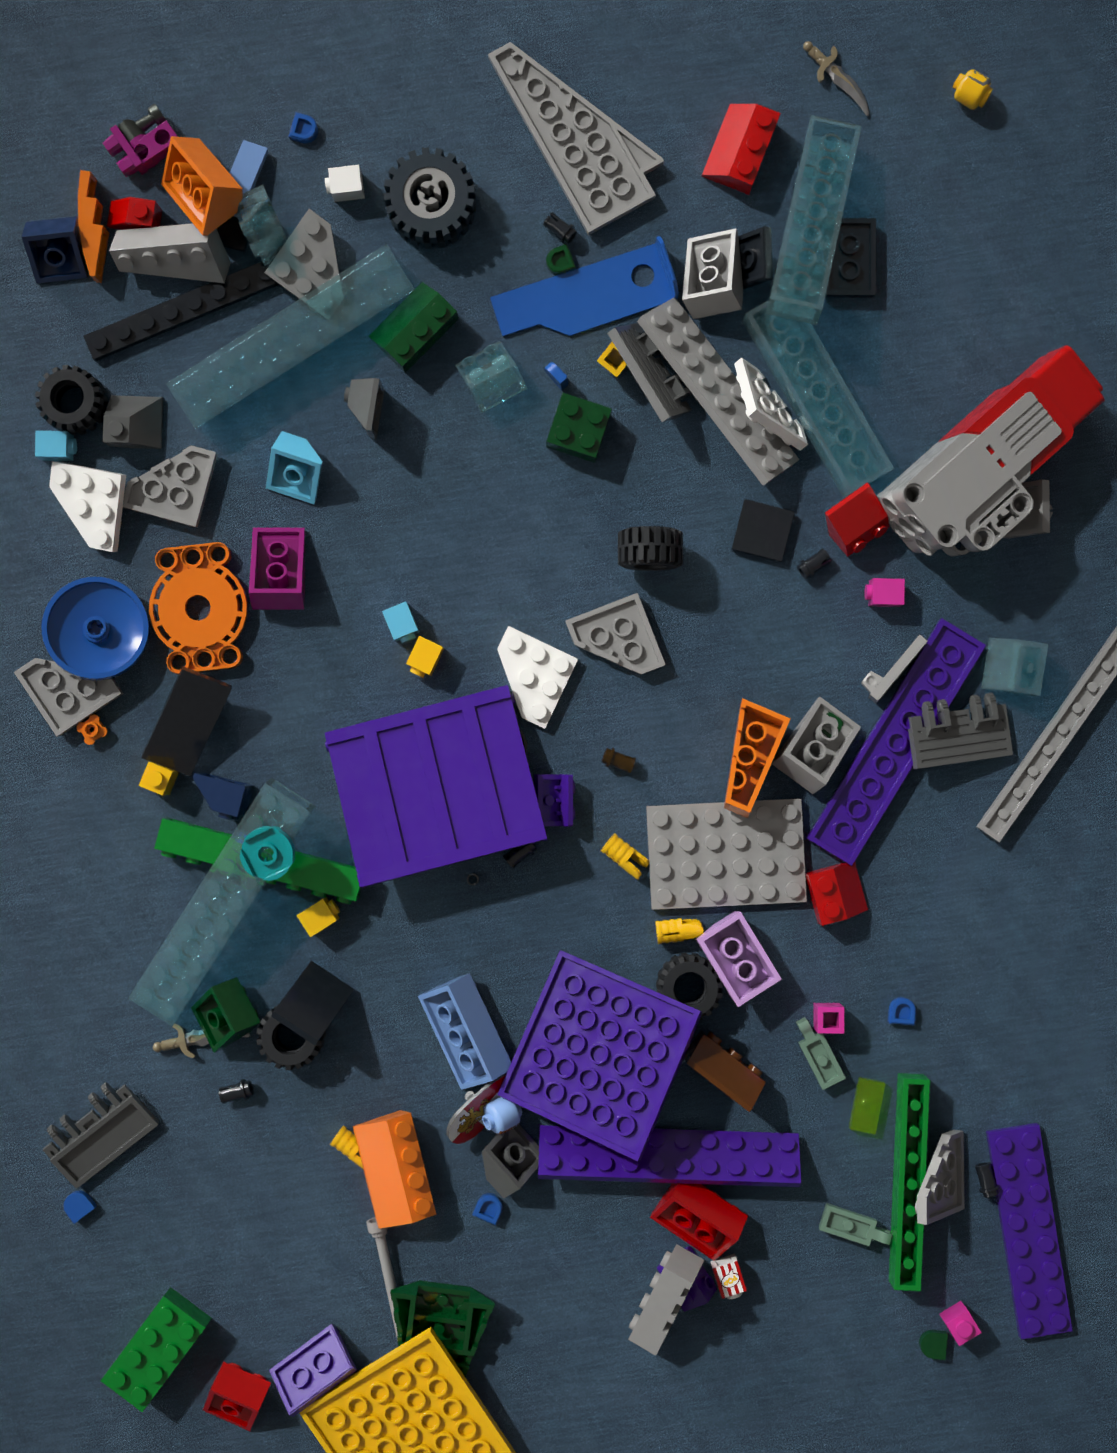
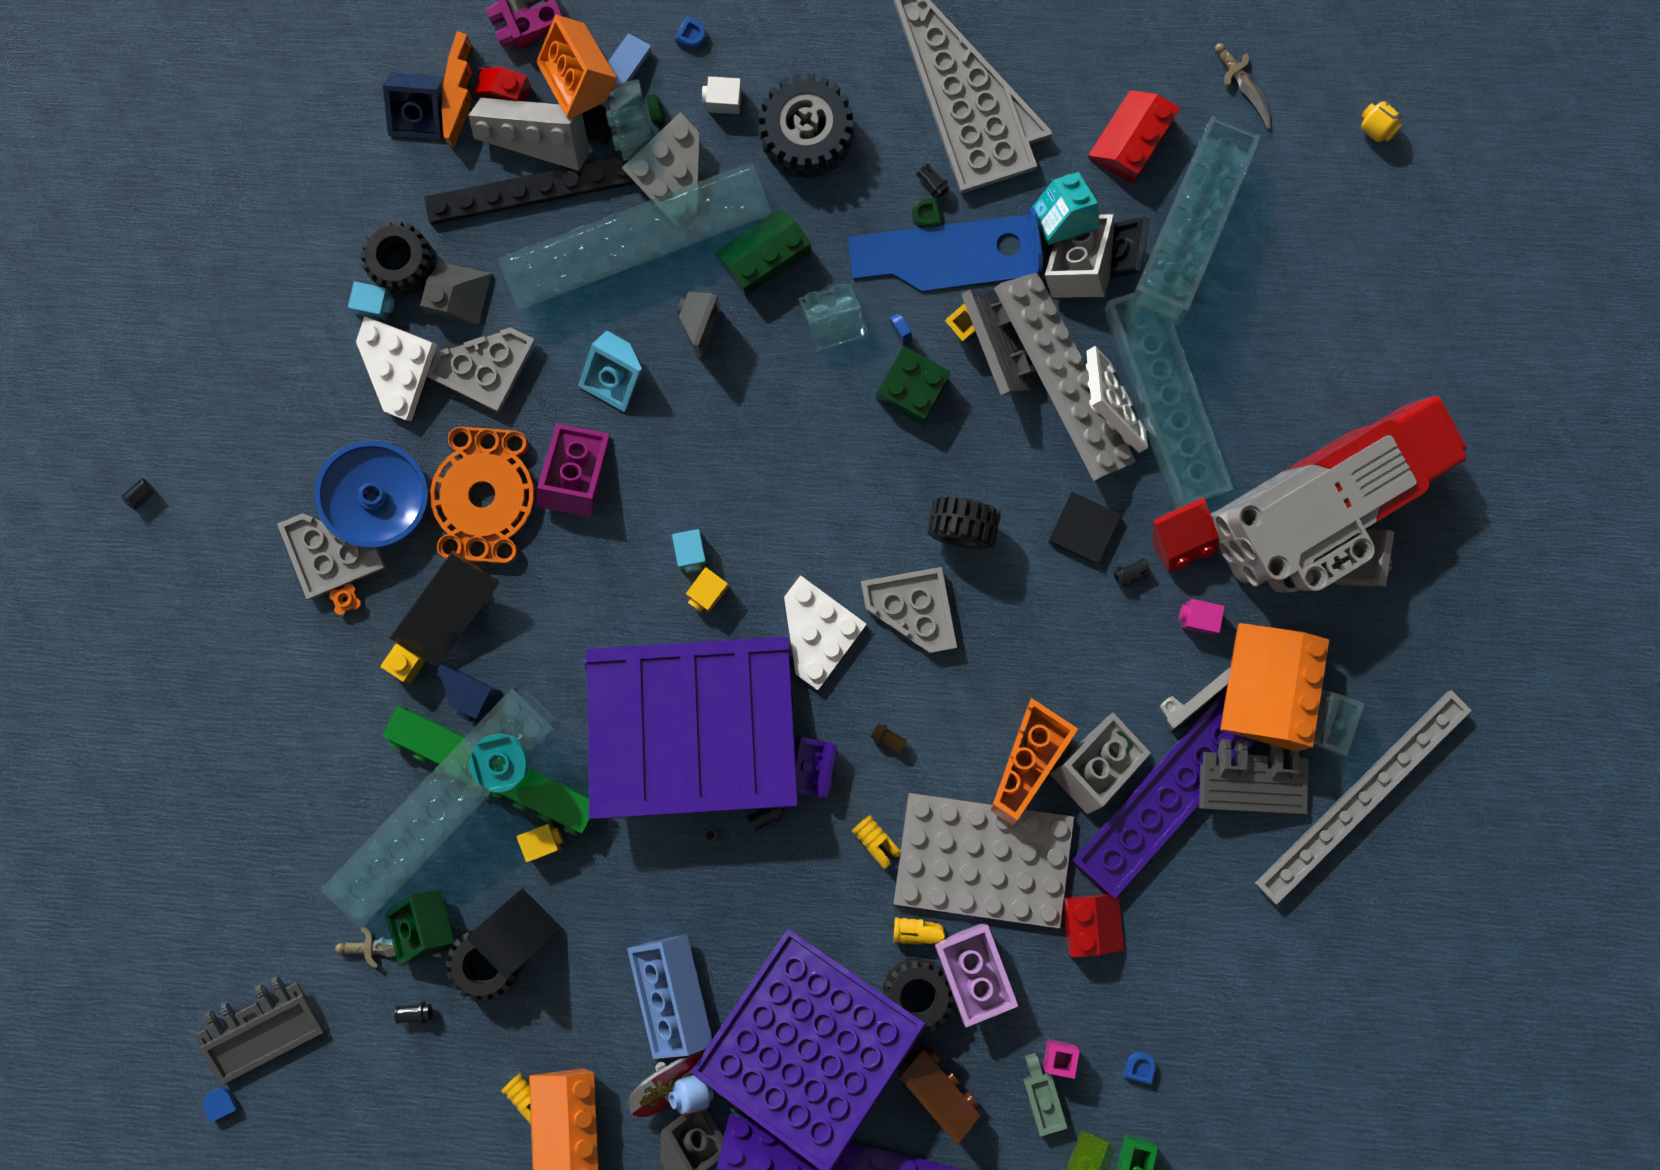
camera: 10 degrees right, 5 degrees down
black plate [823,218,876,298] -> none
none -> dark green tile [646,94,665,126]
none -> teal slope [1032,172,1100,245]
none -> orange slope [1220,623,1329,752]

